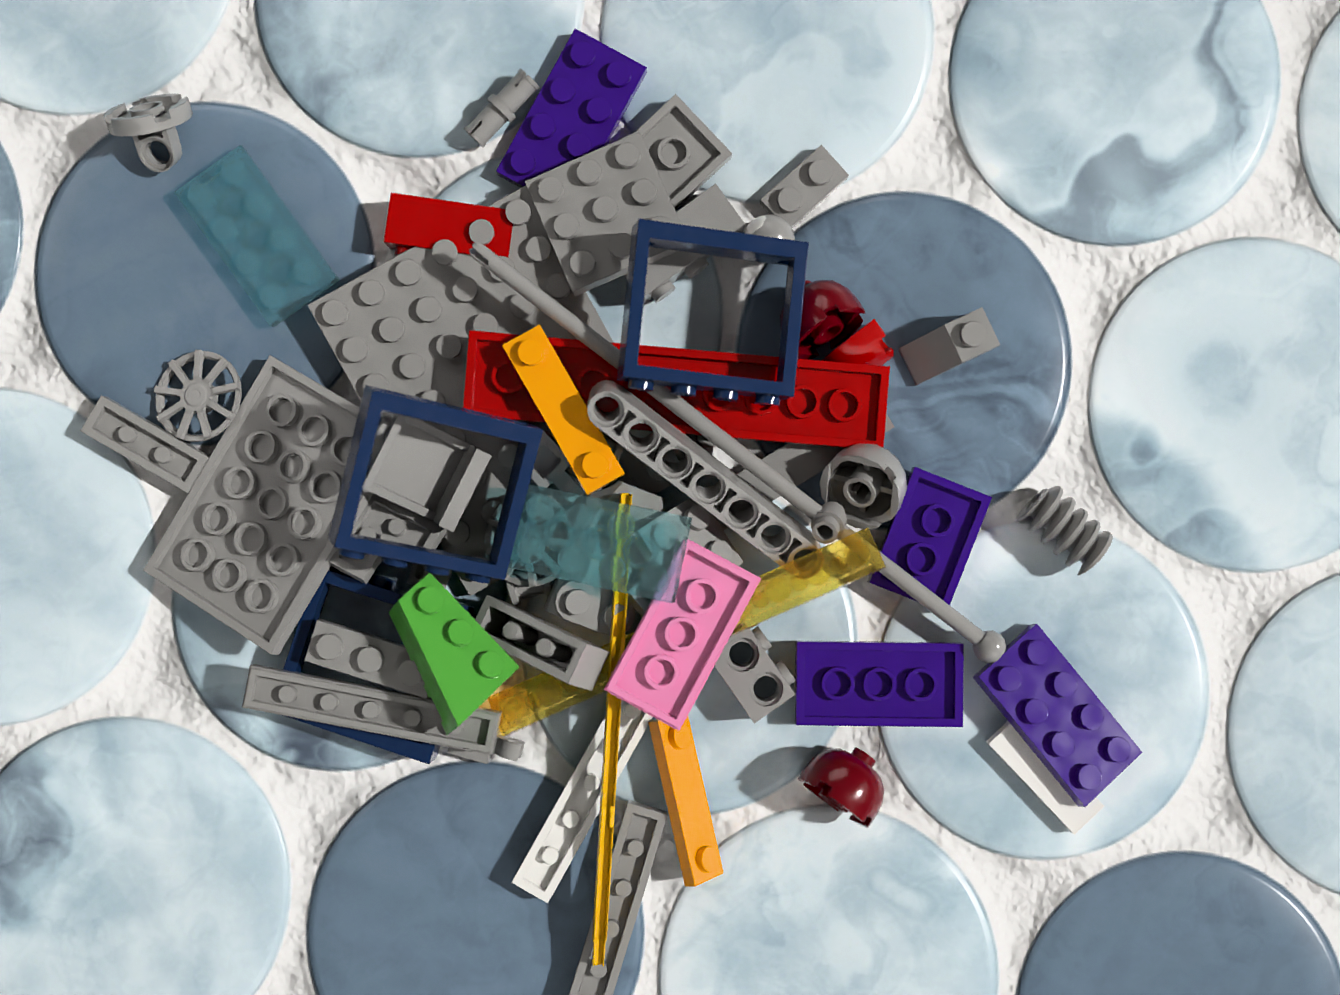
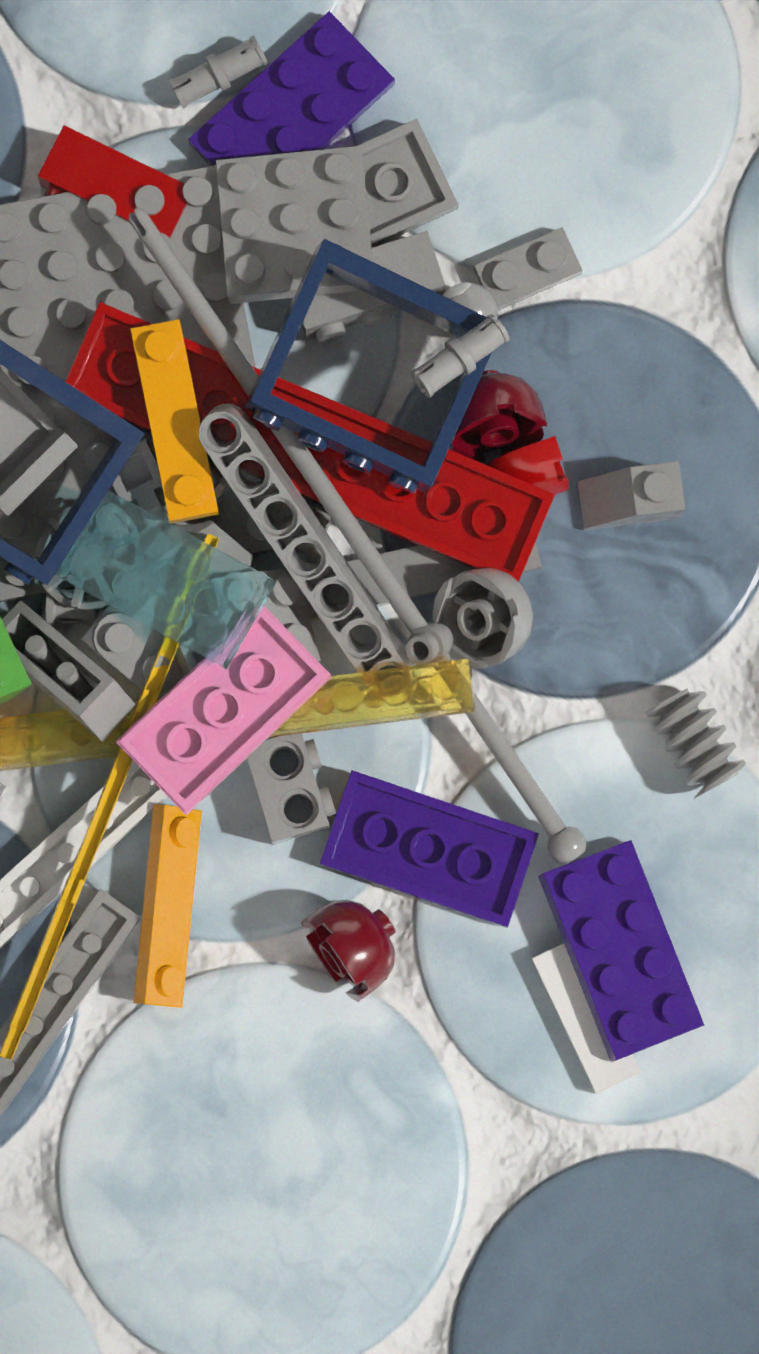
camera: 15 degrees right, 5 degrees down
dark purple plate [867,467,992,605] -> none
none -> light grey pin [410,314,510,398]

